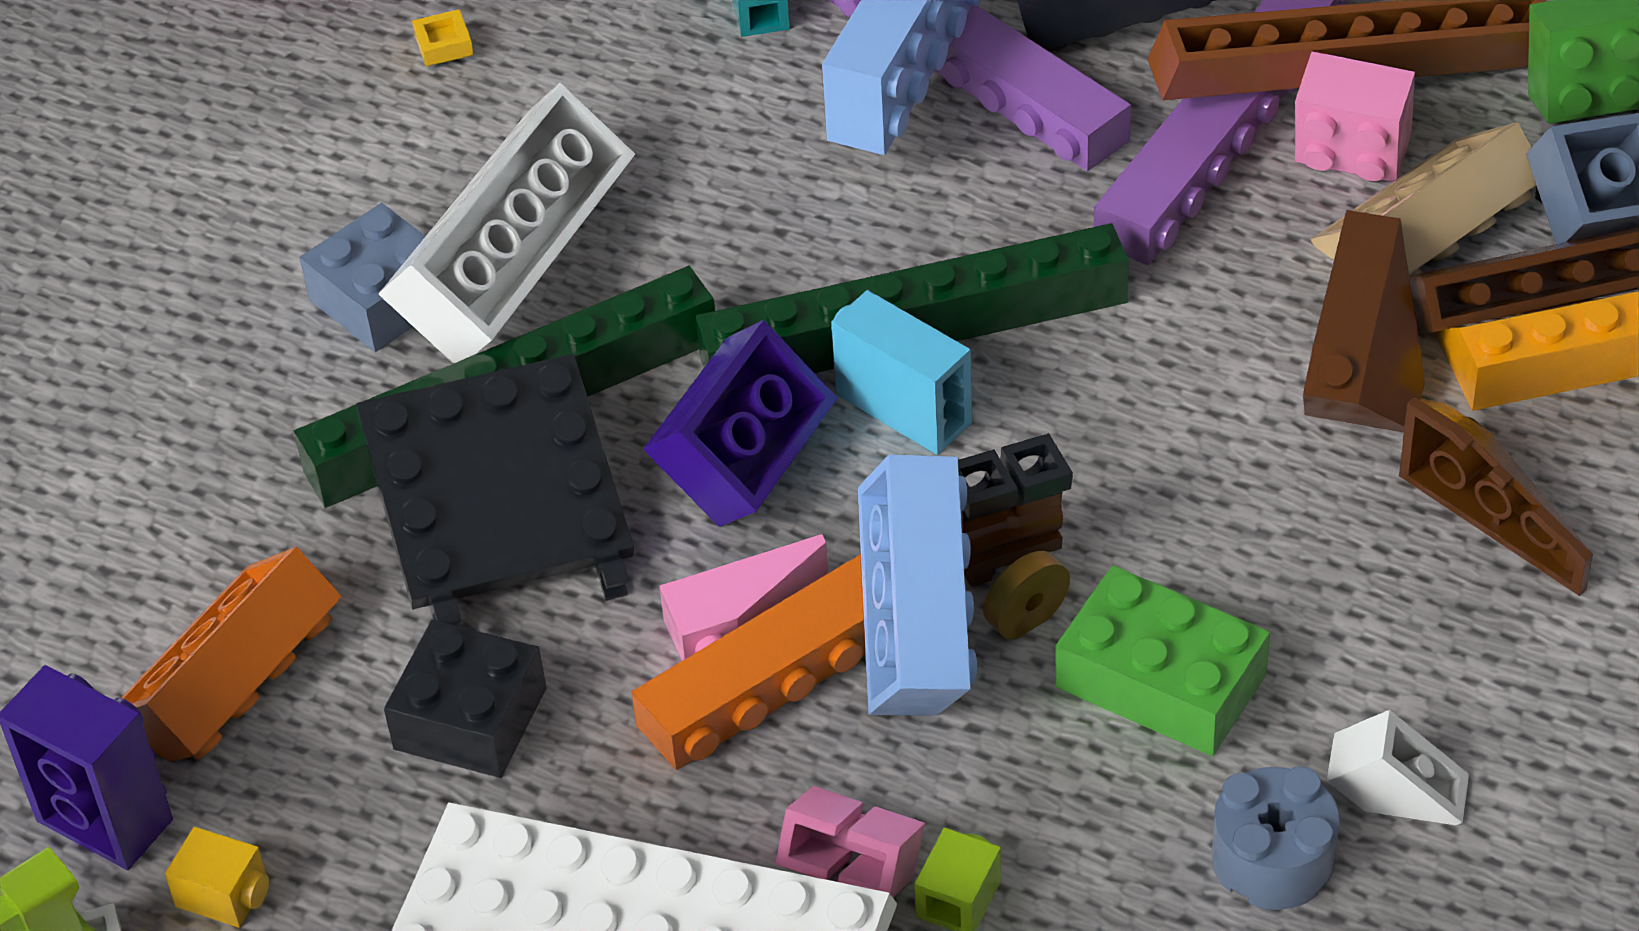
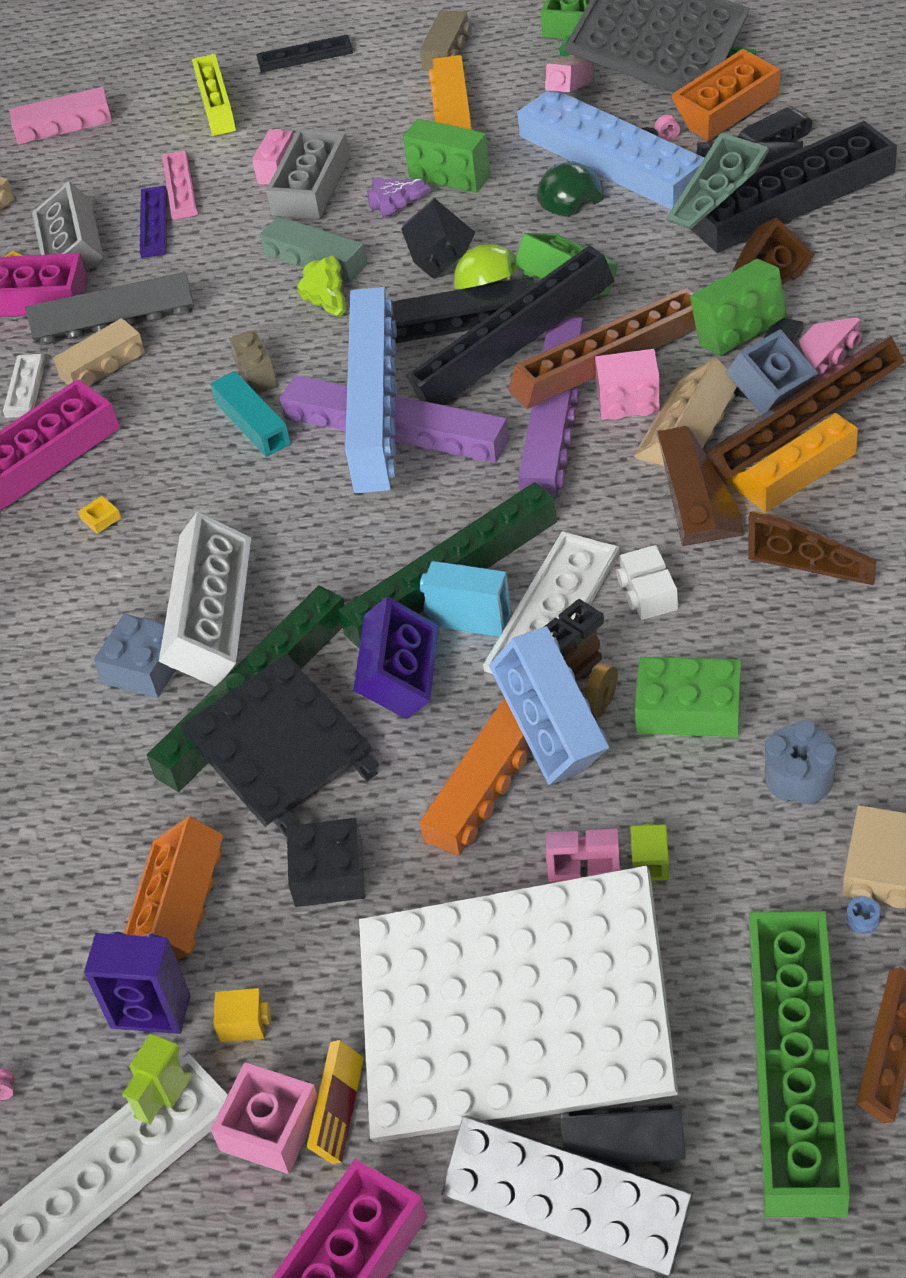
camera: 20 degrees left, 0 degrees up
bright pink slope [659,534,828,661] -> none
white slope [1327,710,1469,825] -> none
none -> white tile [483,531,620,674]
none -> white piece [616,545,678,620]

